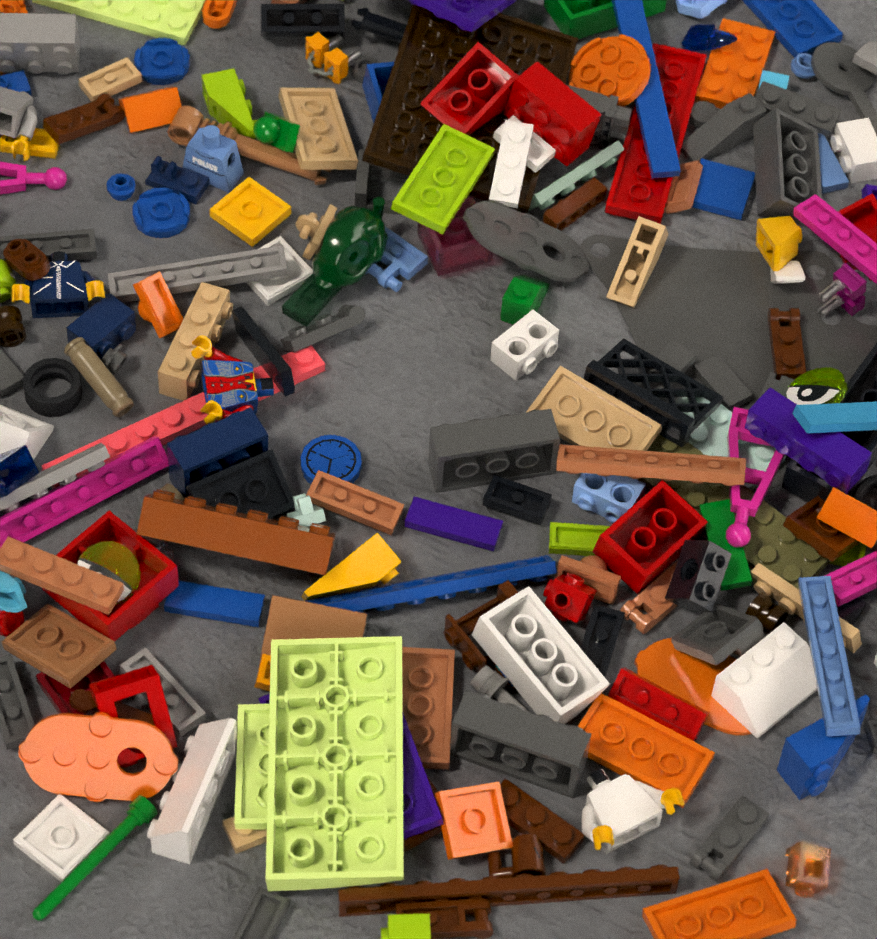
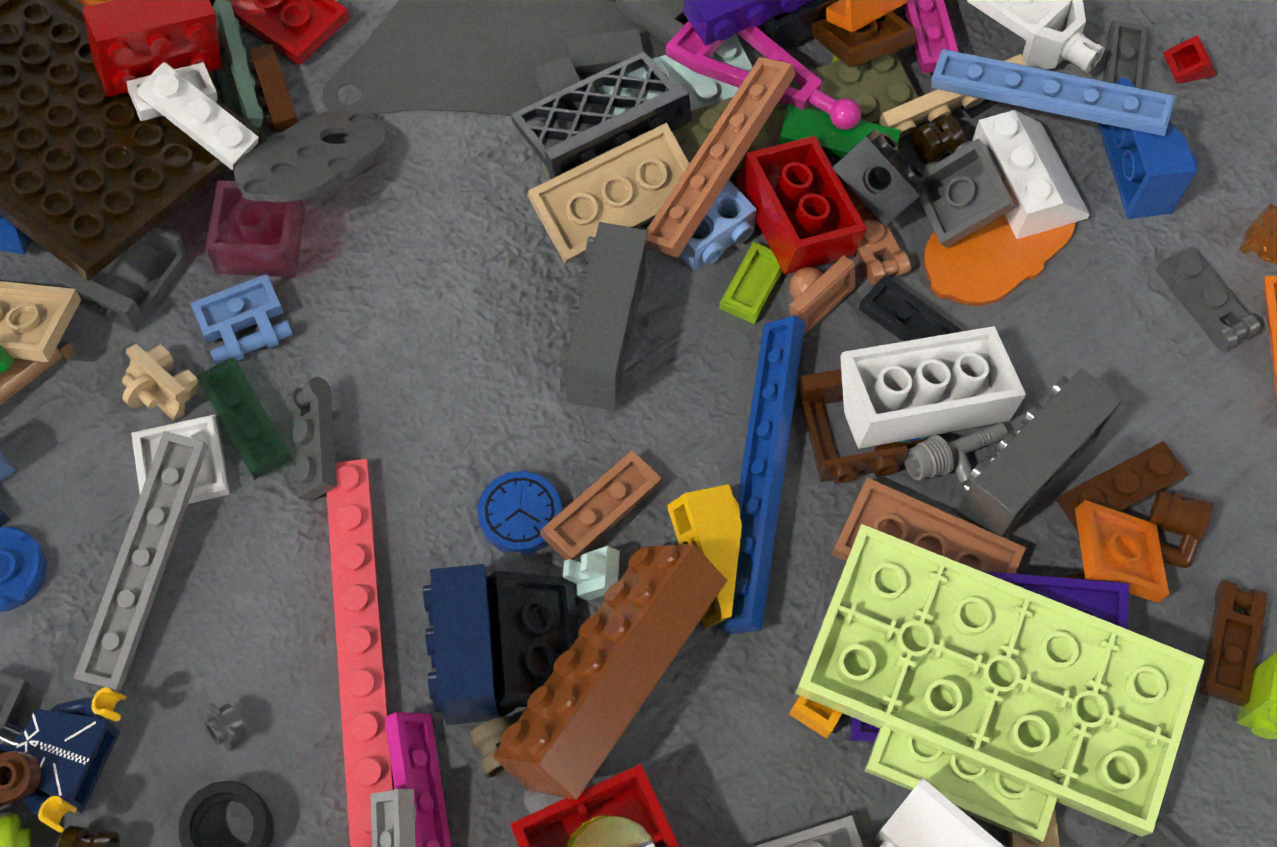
camera: 65 degrees left, 10 degrees up
dark tan axle [64,337,134,417] -> none
dark blue brick [66,293,136,359] -> none
orange tile [133,271,184,339] -> none
tan brick [158,282,233,401] -> none
blue tile [164,580,265,627] -> none
torso [191,335,274,424] -> none
yellow plate [209,177,292,247] -> none
black tile [232,307,295,397] -> none
medium nougat tile [260,595,368,659] -> none
dark green piece [312,197,388,291] -> none
reddish brown plate [338,864,680,917] -> none
lime plate [391,124,495,234] -> none
dark purple tile [404,496,503,551] -> none
red slope [420,42,519,136] -> none
black plate [483,475,552,525] -> none
white brick [490,310,559,381] -> none
green slope [500,274,550,325] -> none
red brick [543,573,597,623] -> none
orange plate [578,693,715,808] -> none
white torso [582,769,685,854] -> none
tan slope [606,216,668,308] -> none
red plate [608,667,709,742] -> none

